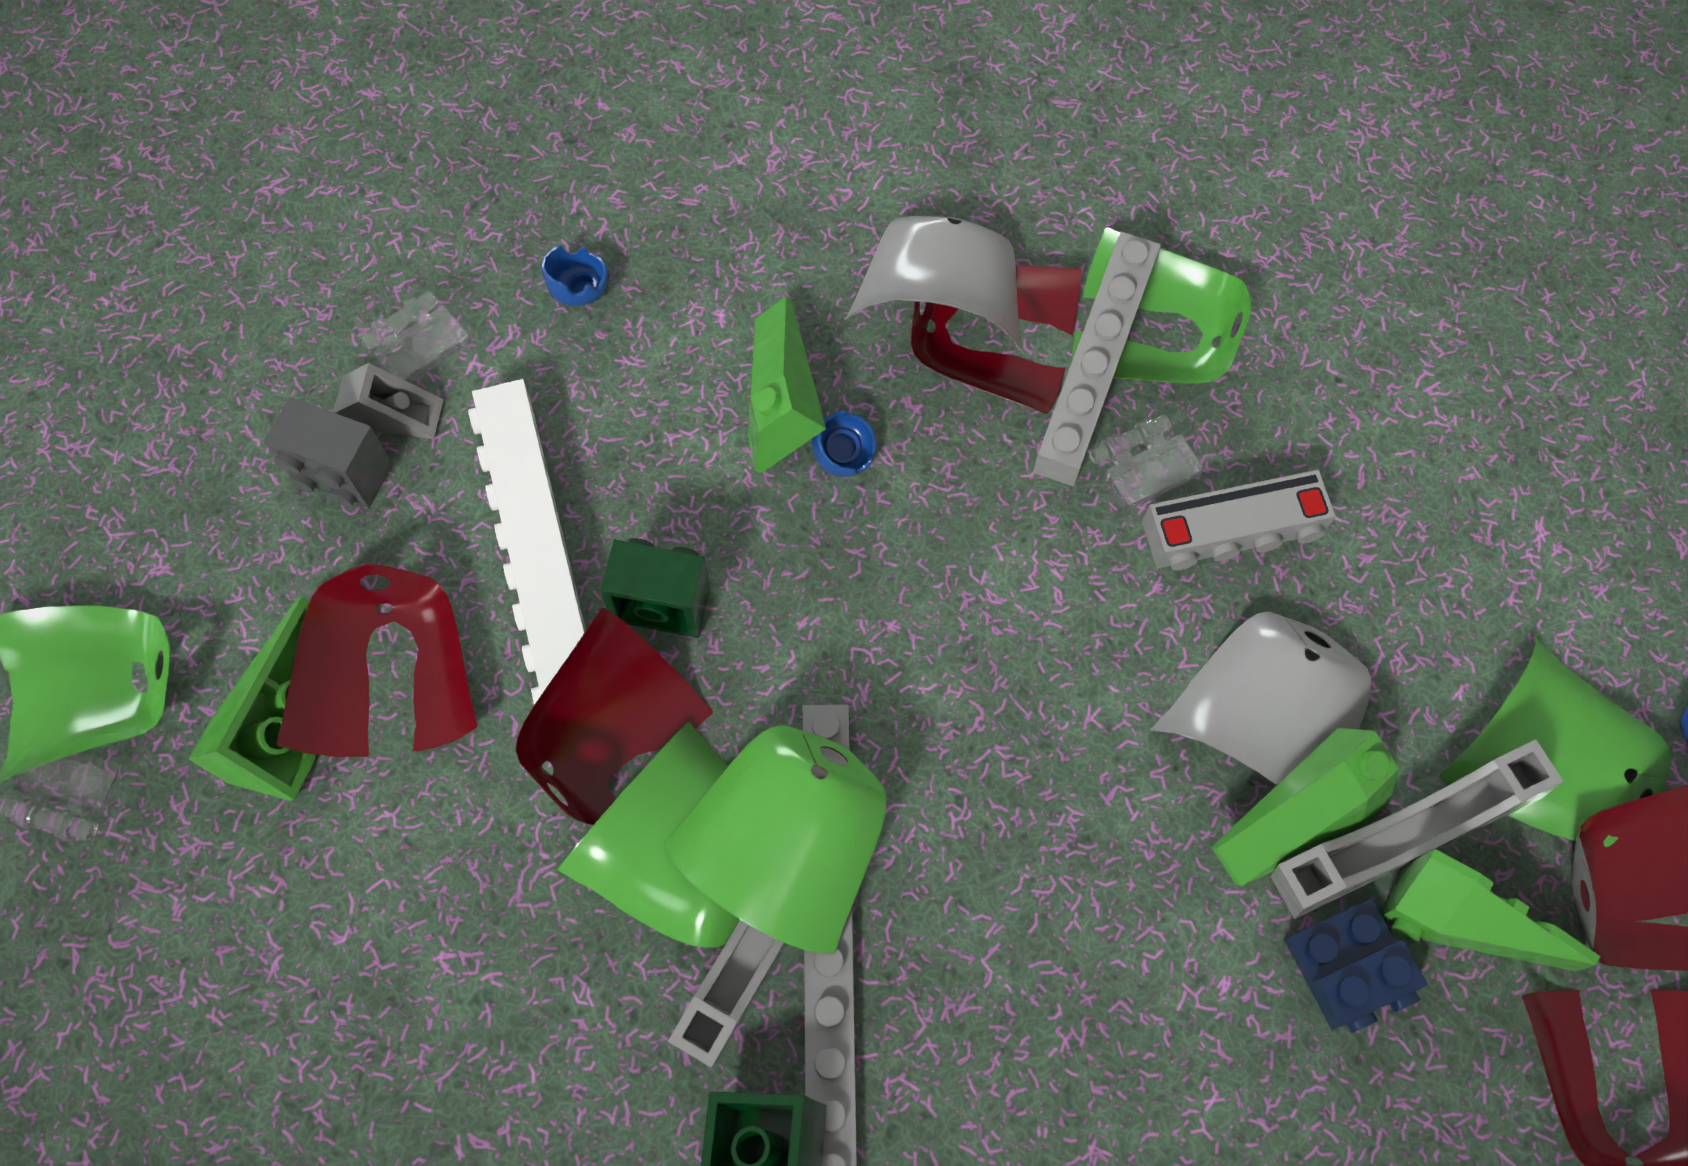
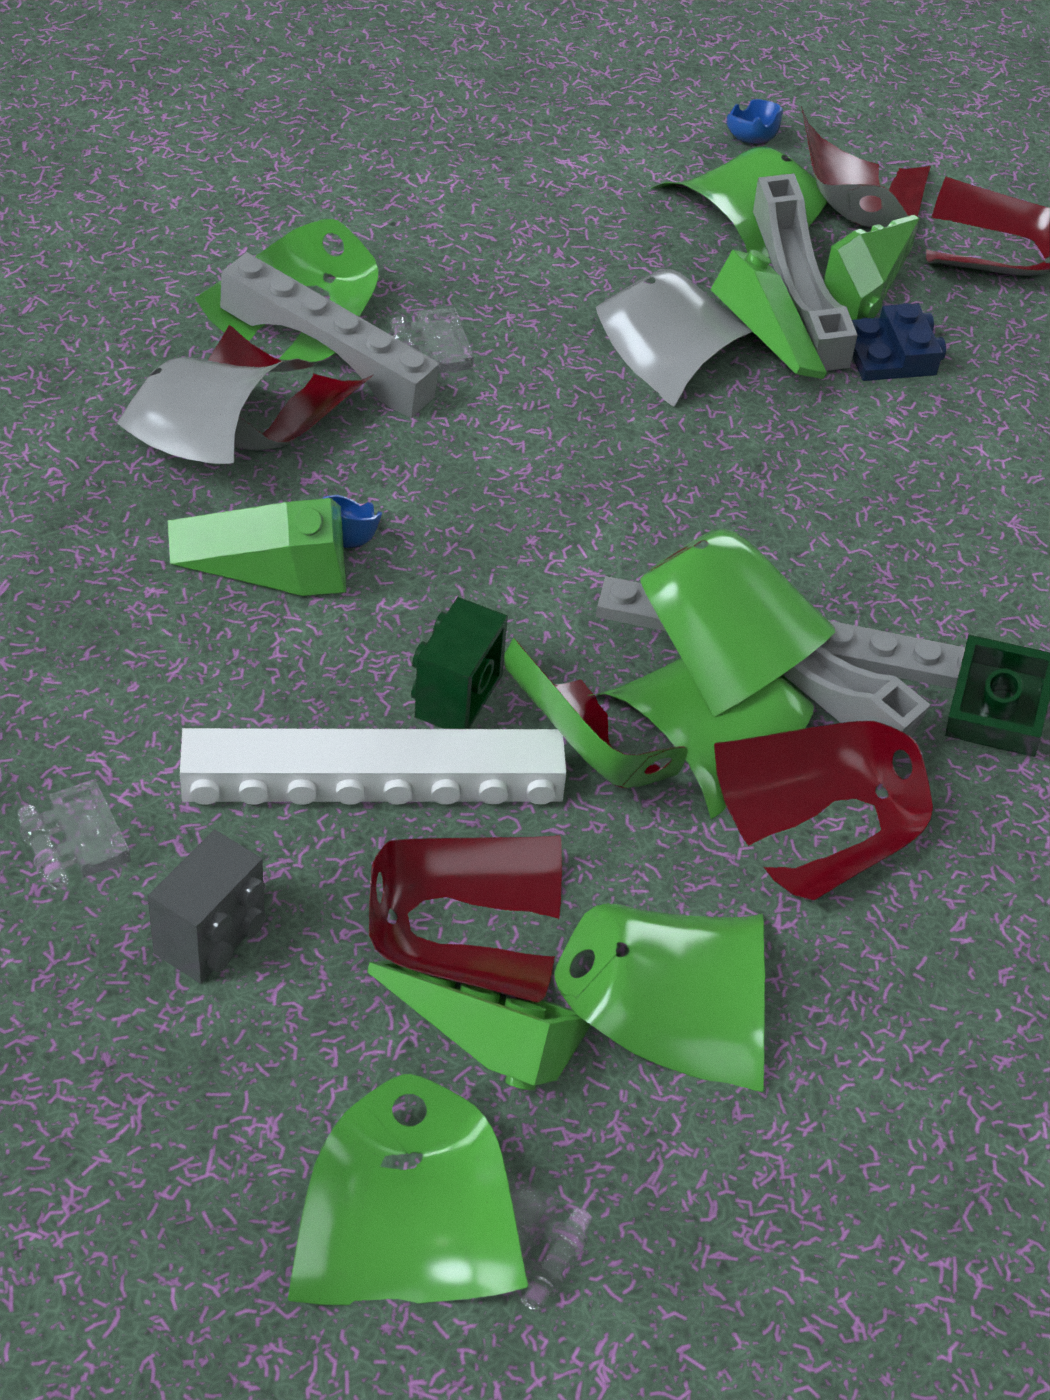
camera: 80 degrees left, 20 degrees down
light grey slope [333,363,444,439] -> none
blue hair [541,245,610,306] -> none
light grey brick [1142,469,1336,570] -> none
none -> bright green piece [555,903,765,1092]
none -> dark red piece [714,721,933,900]

